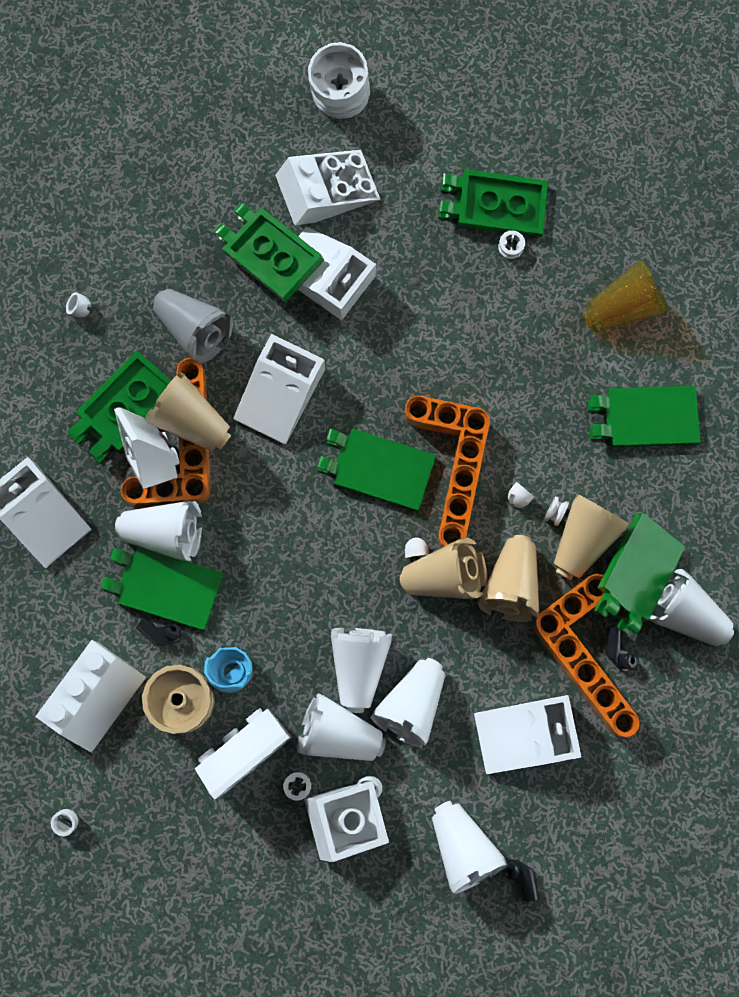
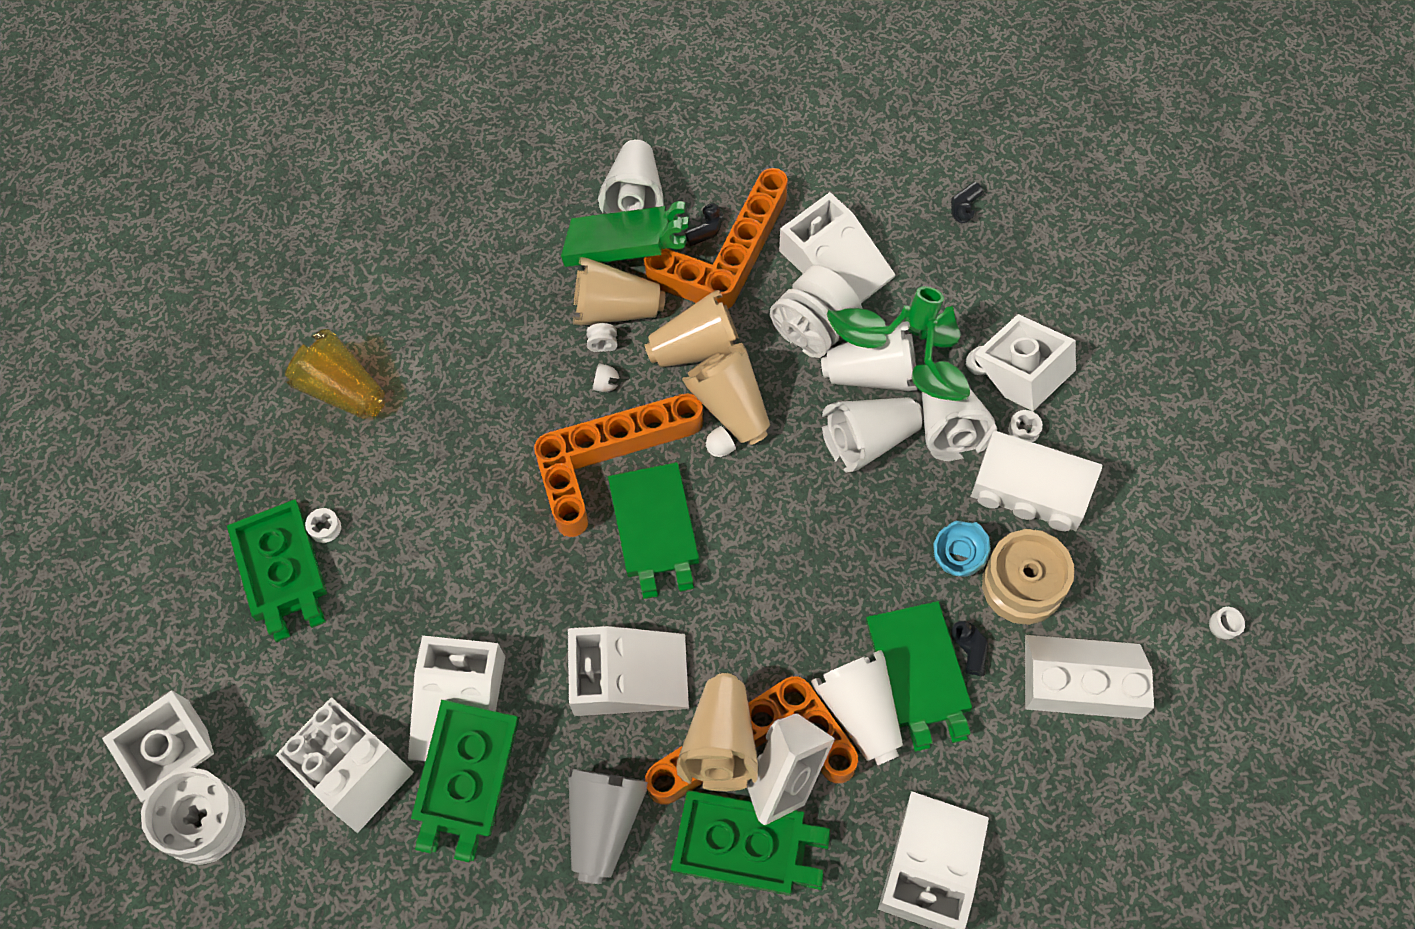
camera: 115 degrees left, 15 degrees down
white cone [432,801,508,894] -> none
green tile [587,386,701,448] -> none
none -> white slope [102,690,214,803]
none -> white wheel [770,265,862,358]
none -> green plant [827,286,970,401]

